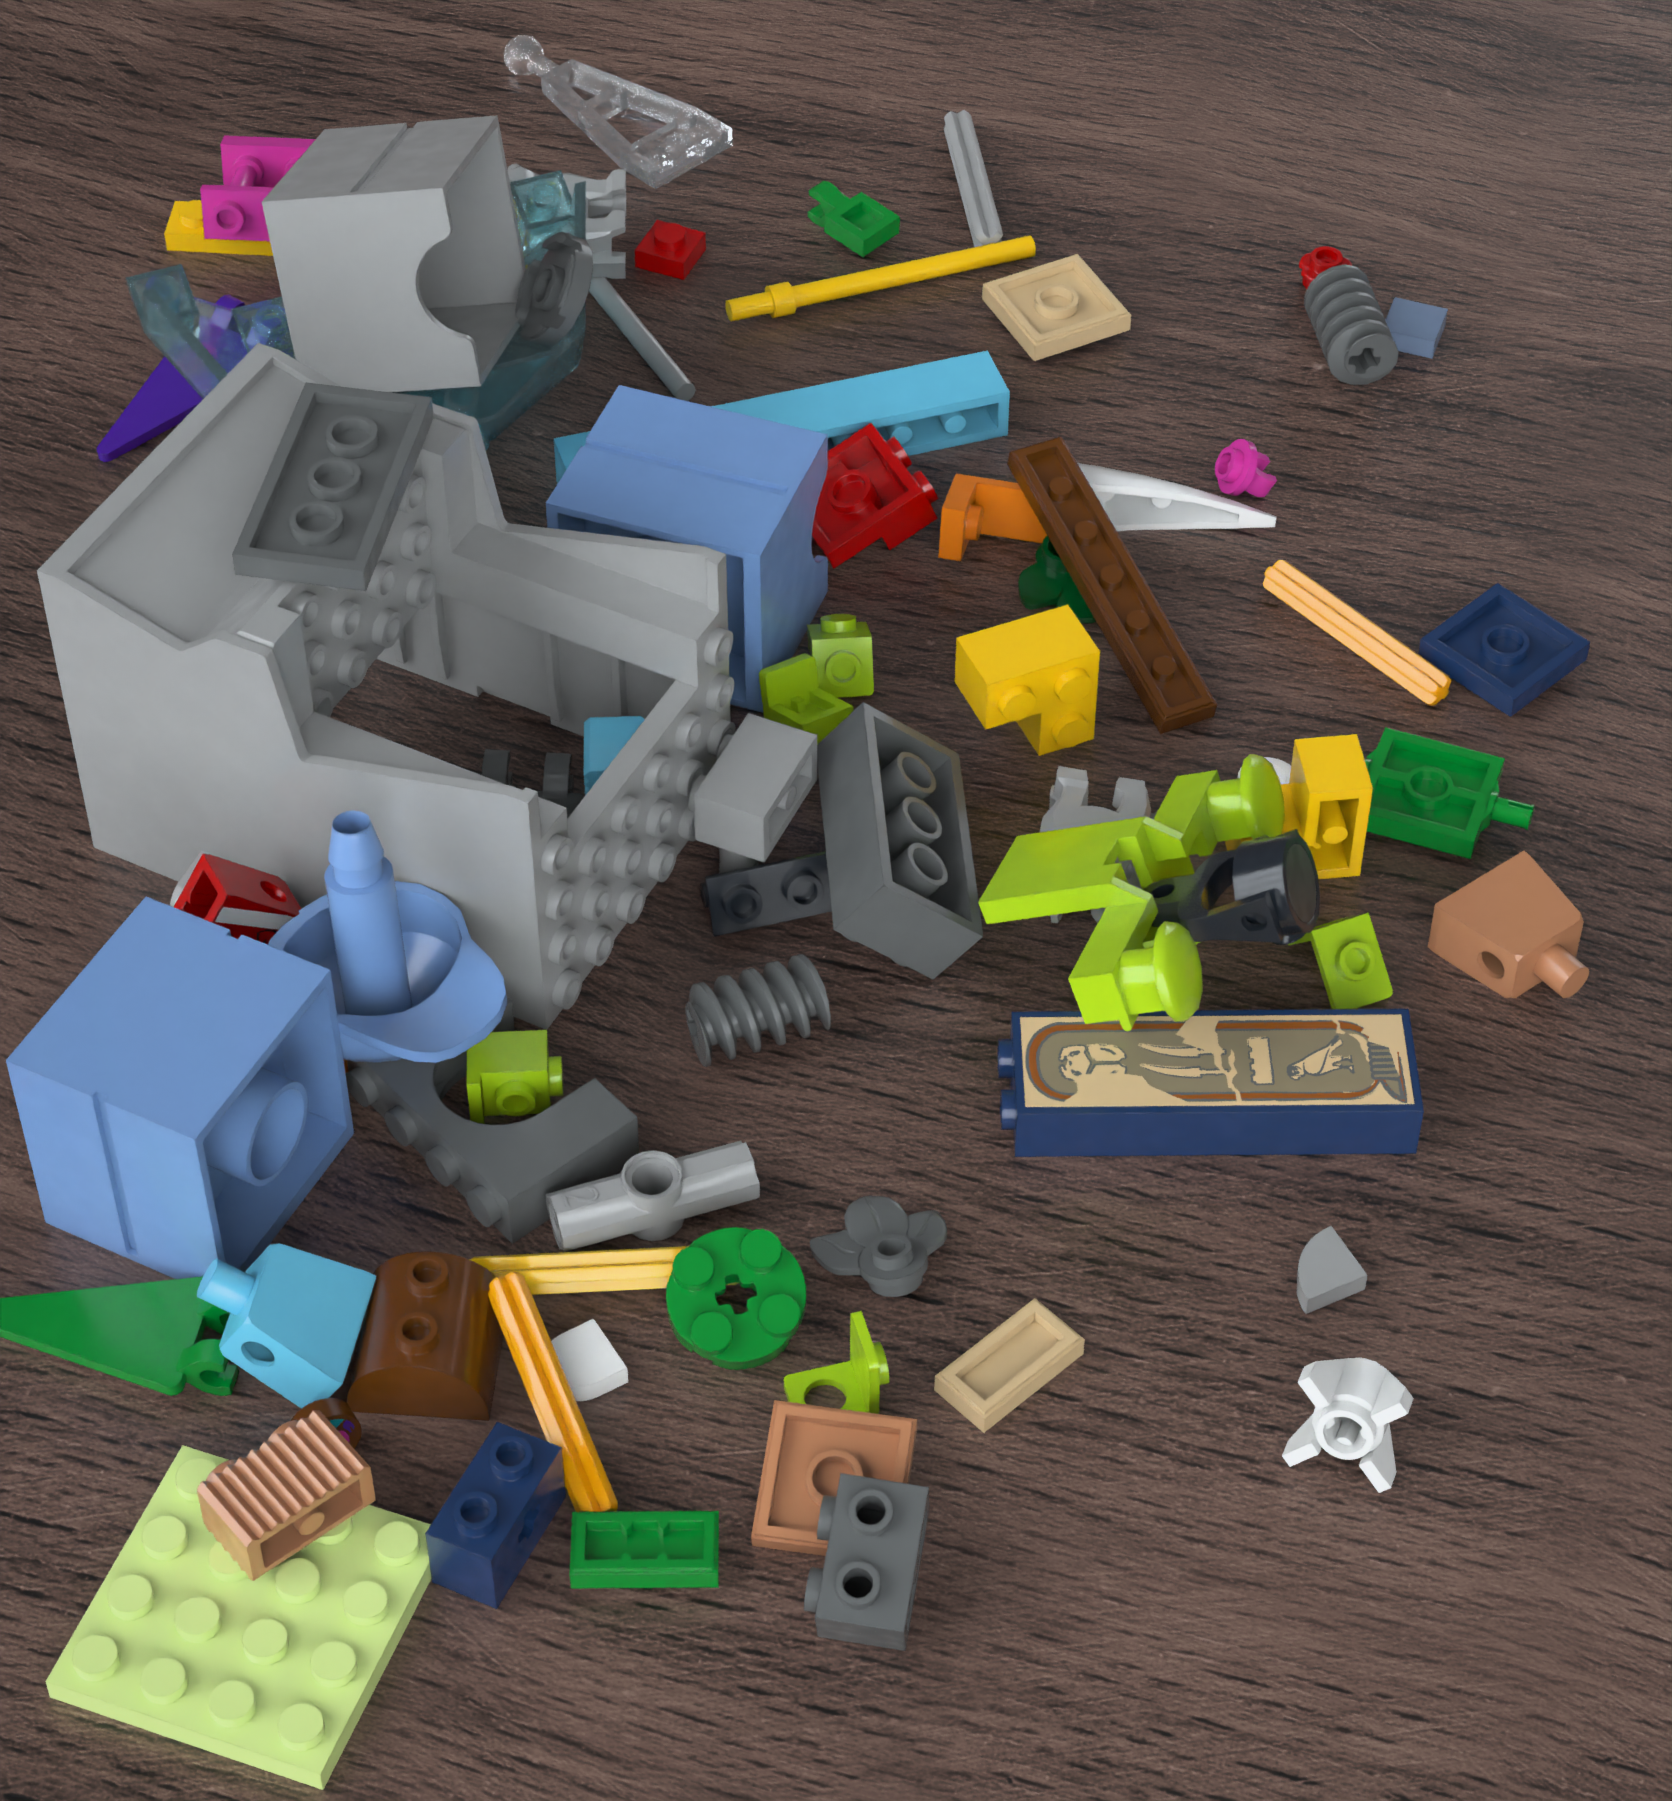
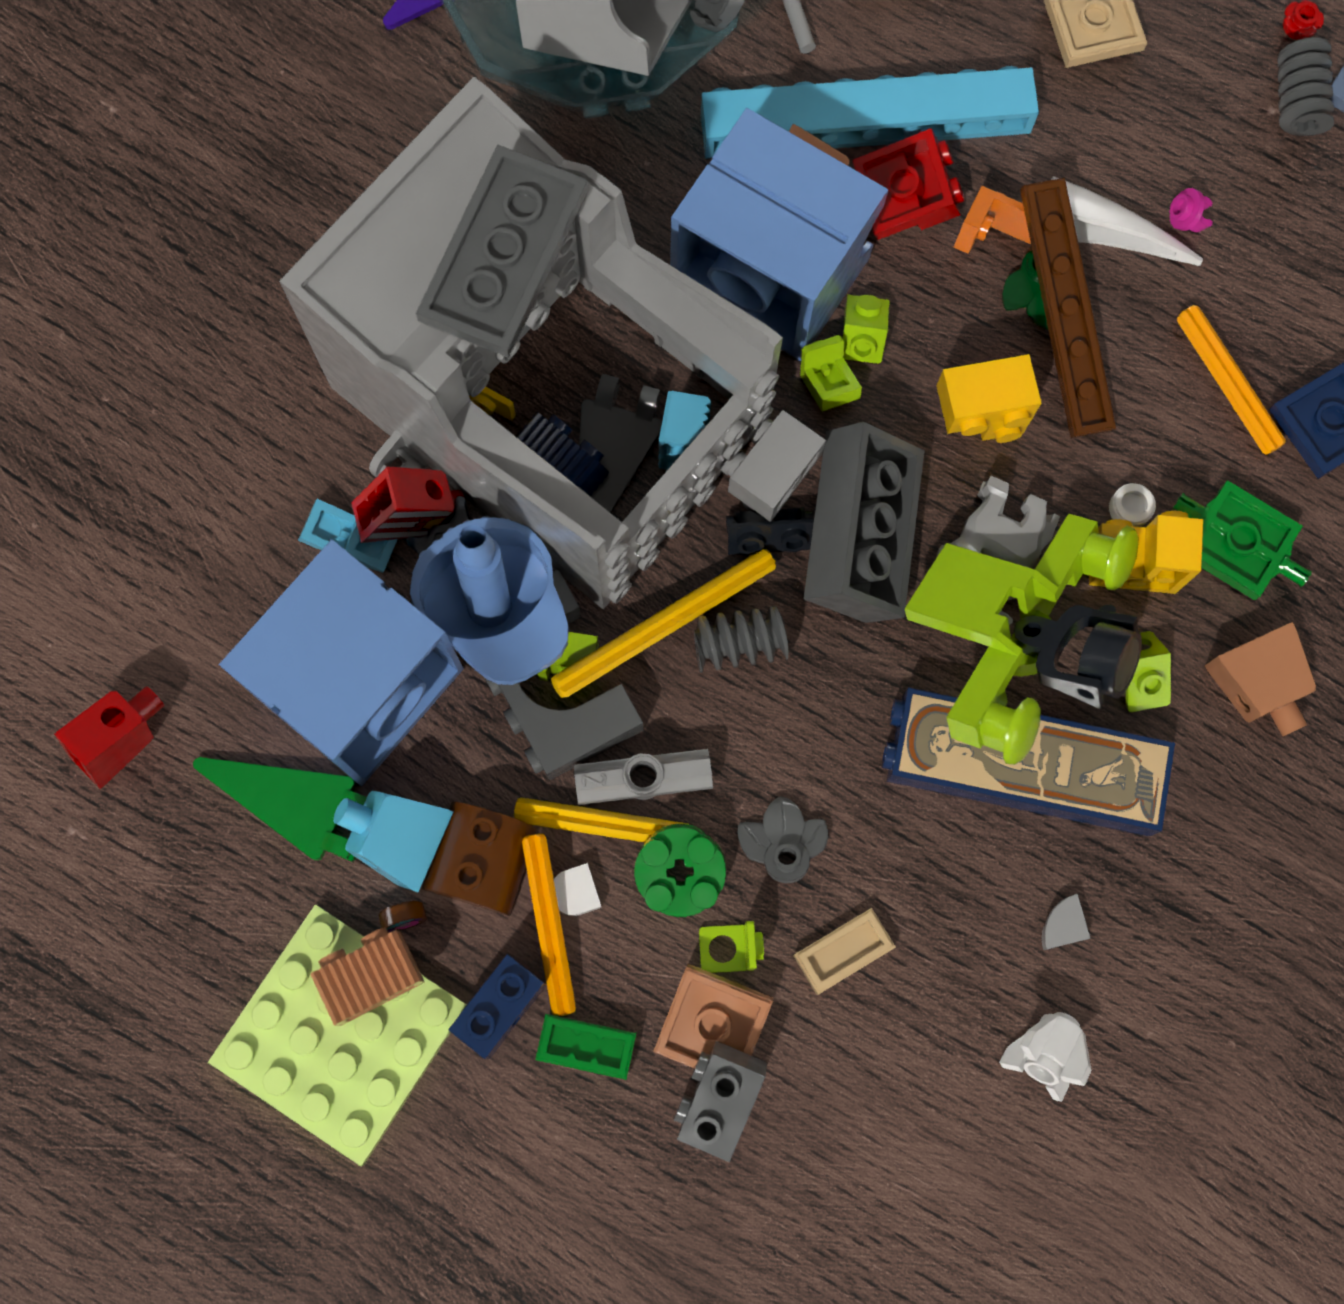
camera: 10 degrees right, 30 degrees up
none -> yellow axle [551,549,776,698]

